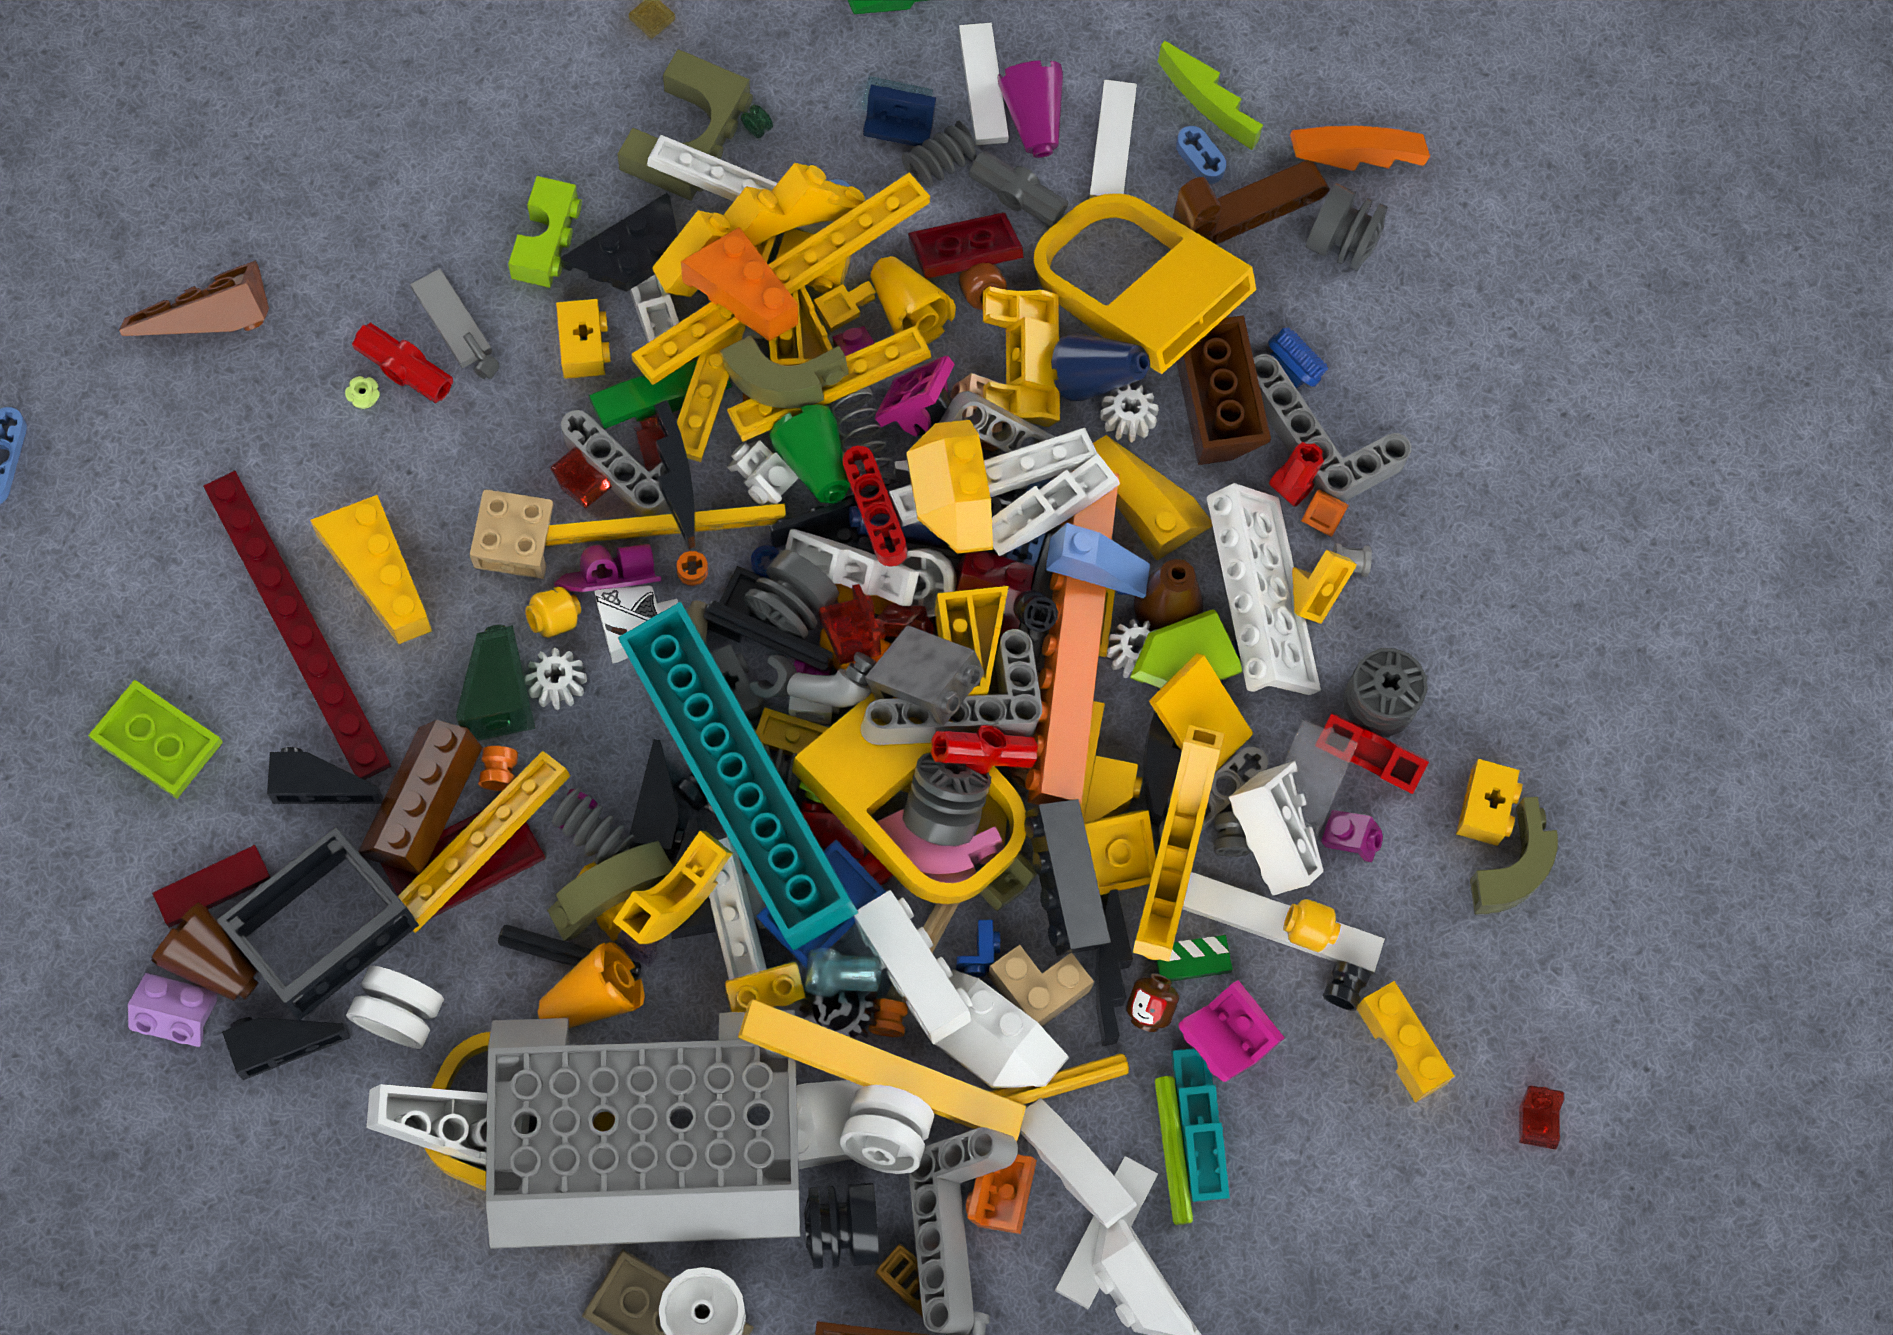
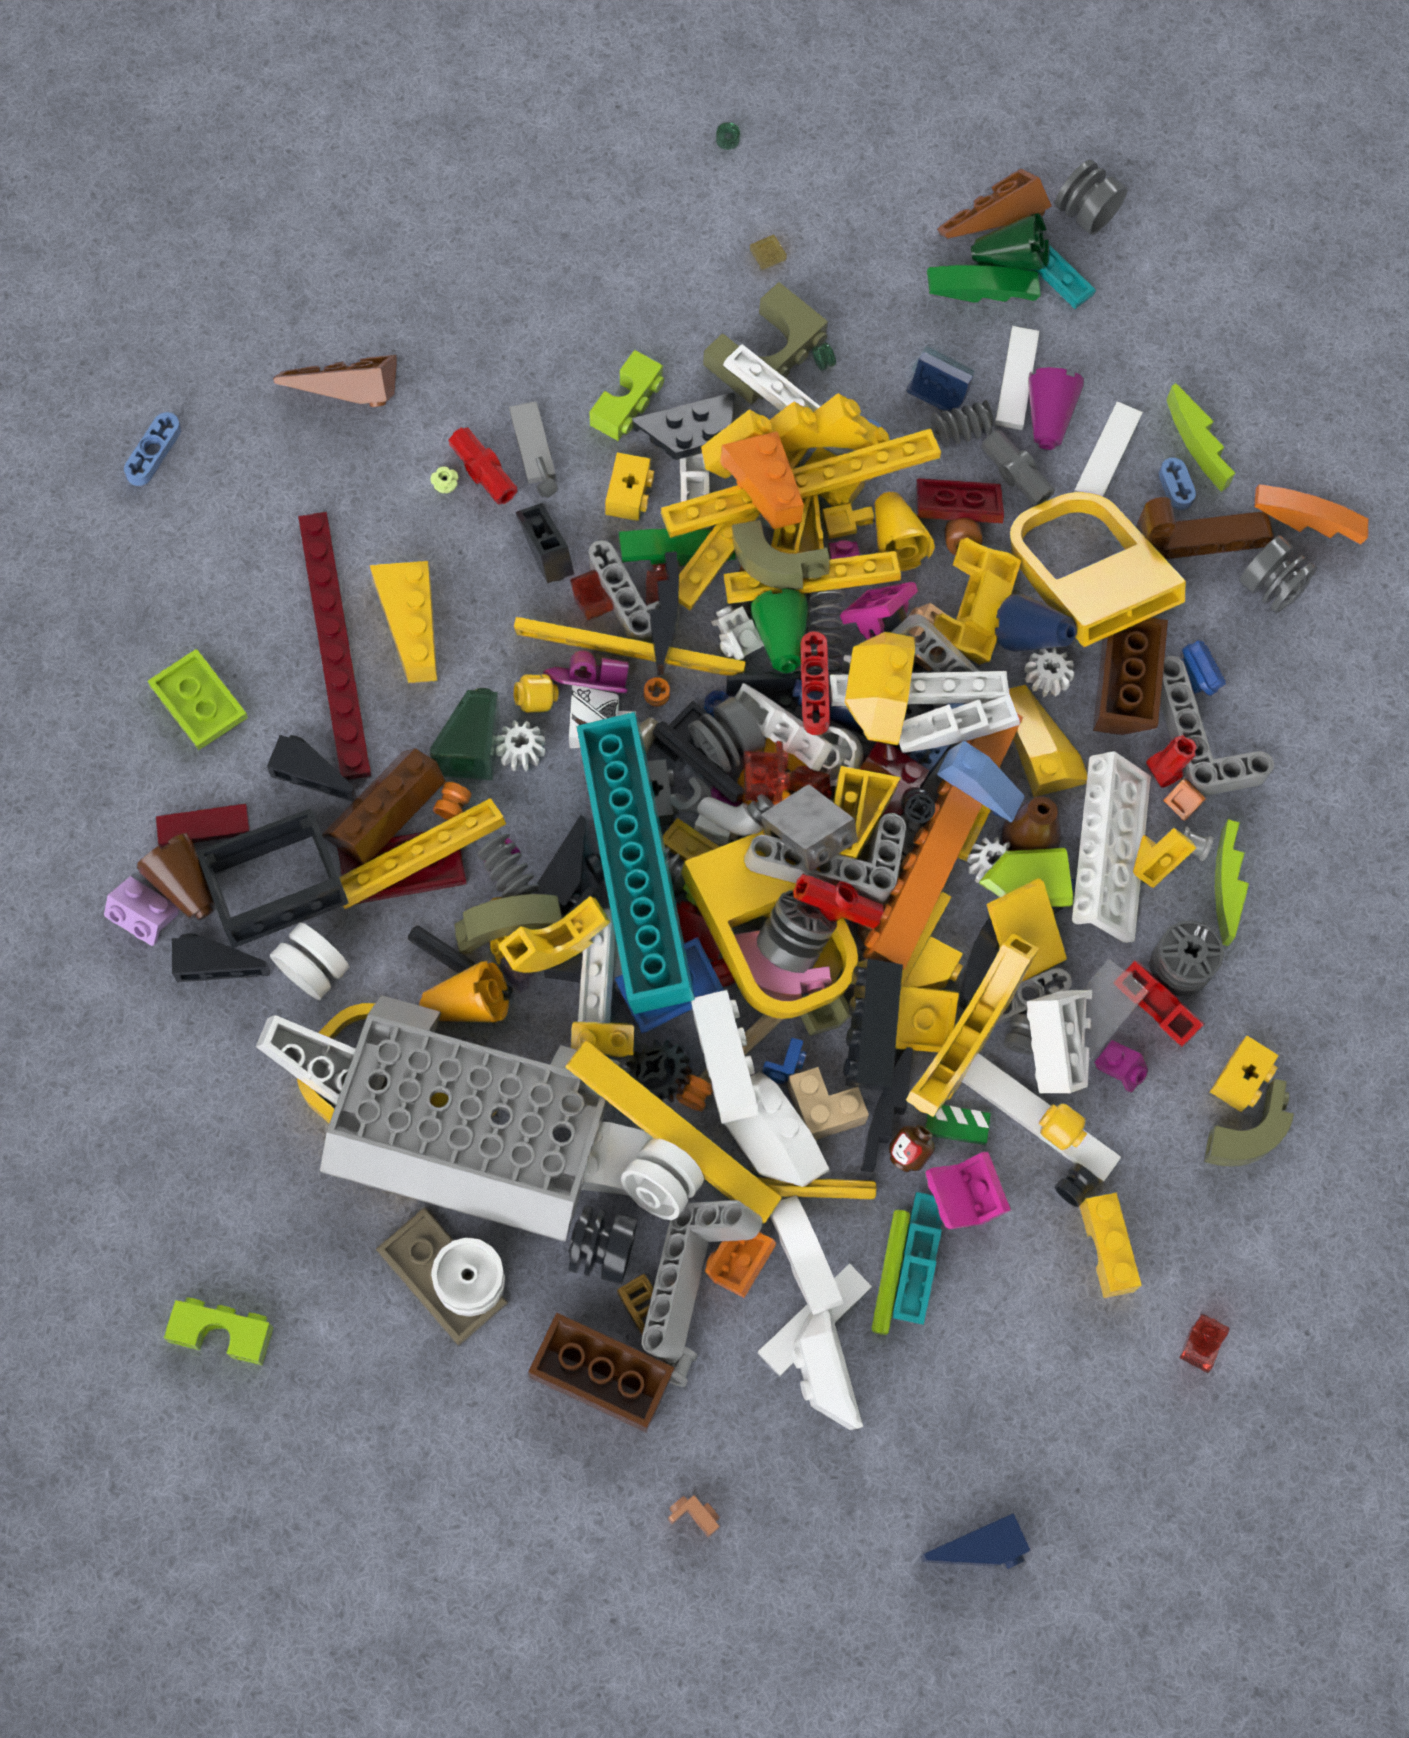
camera: 20 degrees right, 0 degrees up
tan bracket [470,490,553,579] -> none
clear light blue piece [805,948,882,996] -> none
none -> black slope [516,503,574,584]
none -> lime slope [1215,819,1249,946]

